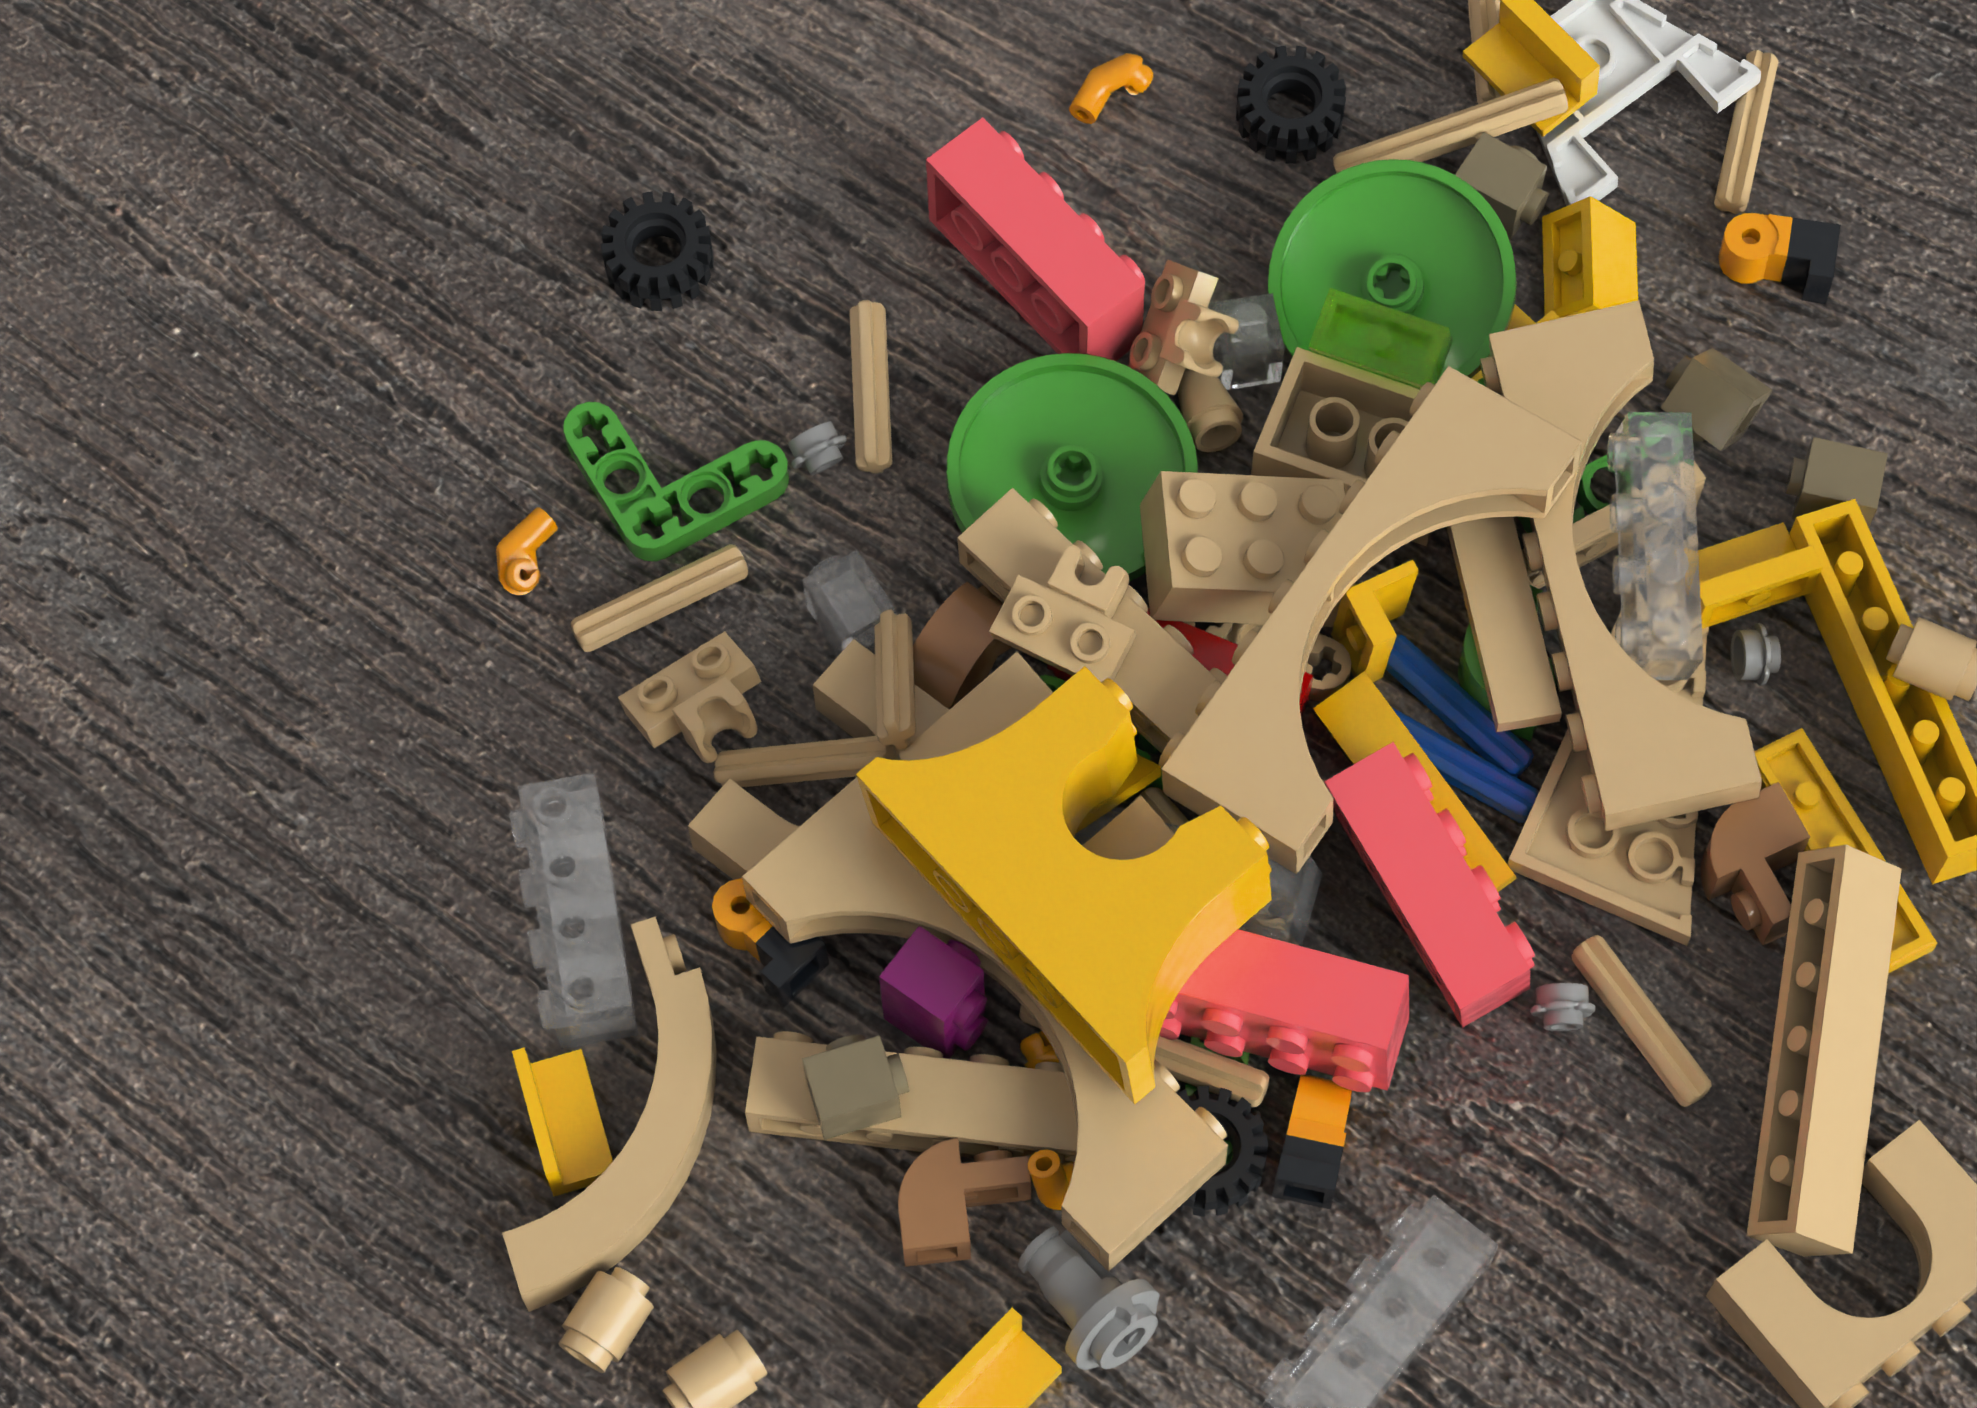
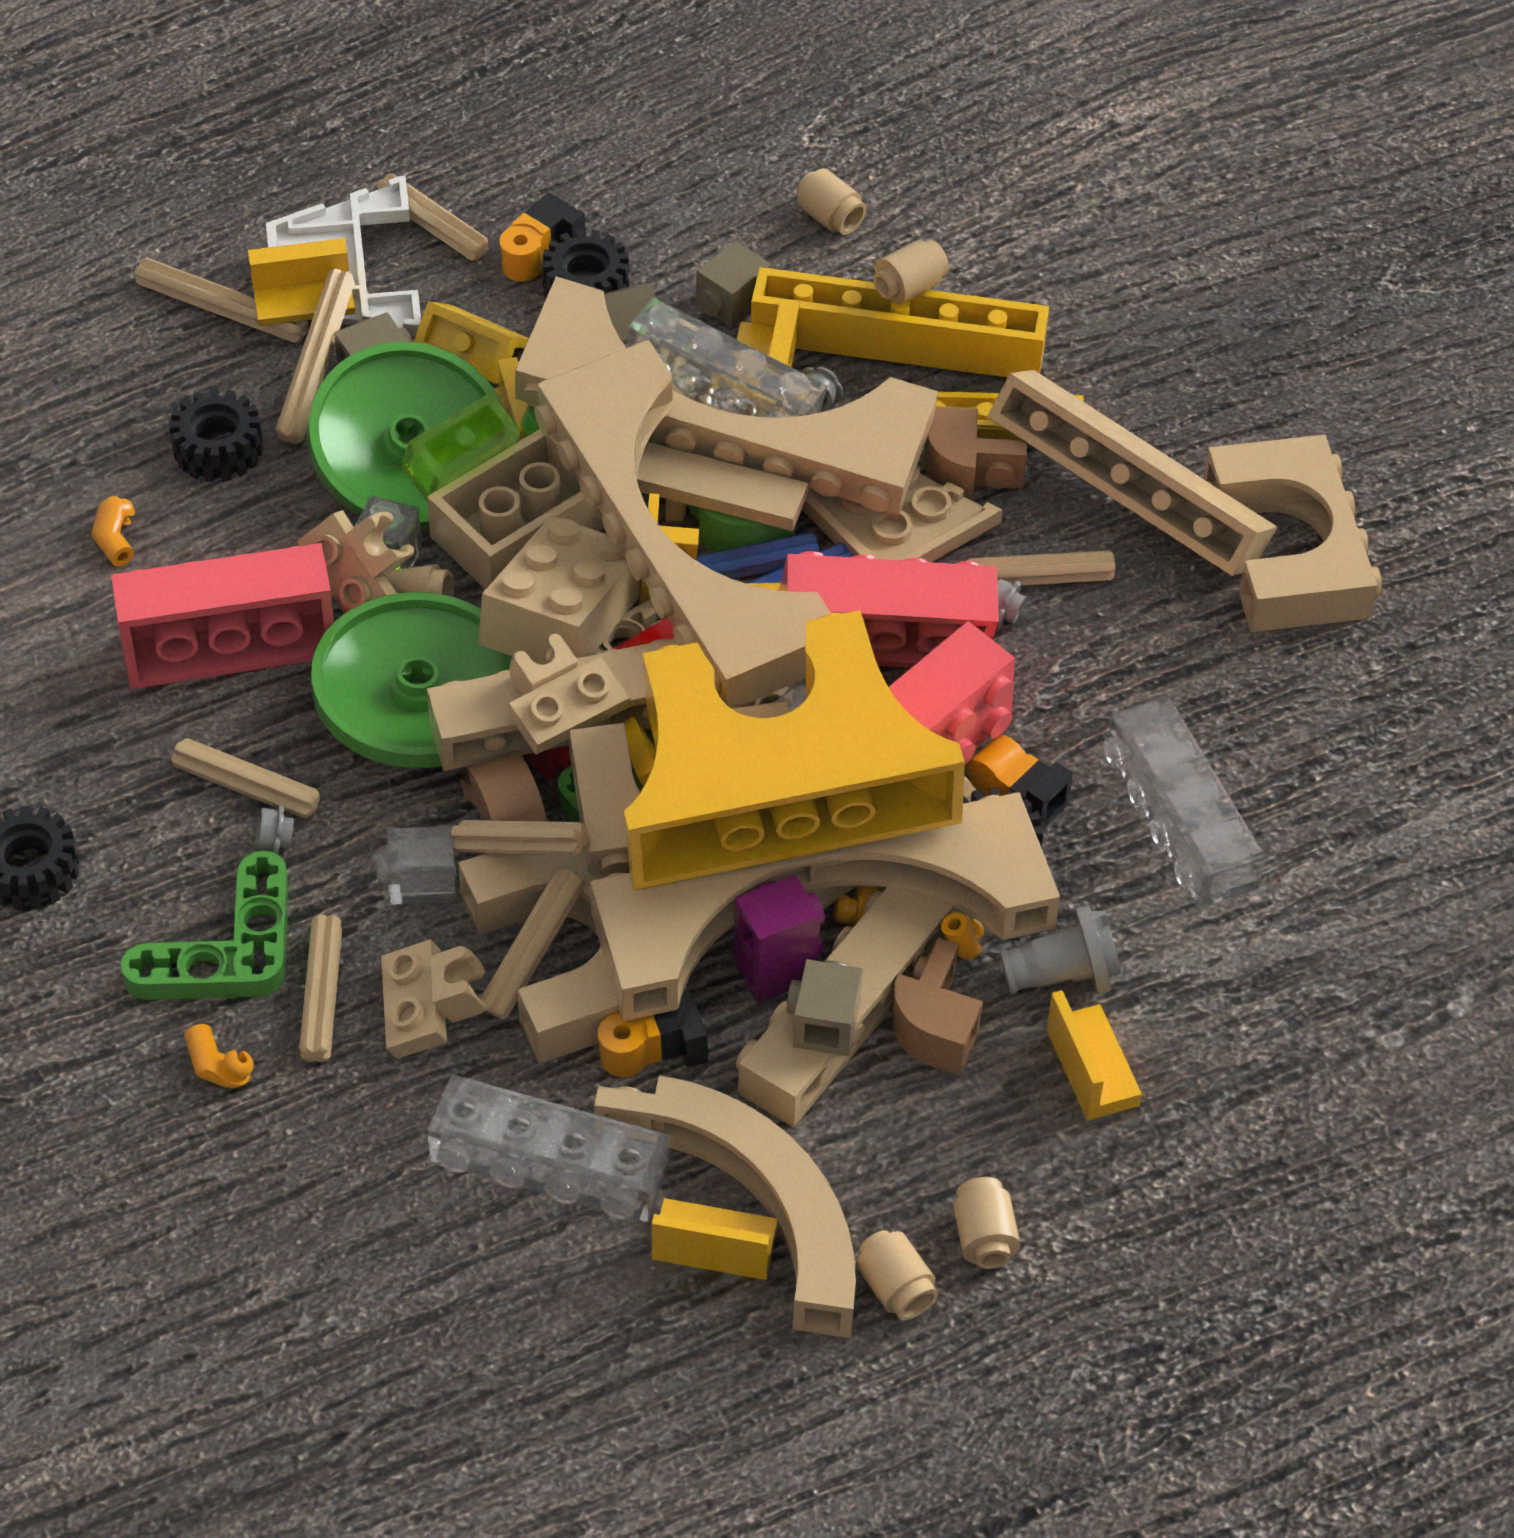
camera: 65 degrees left, 15 degrees down
none -> black tyre [542,229,629,298]

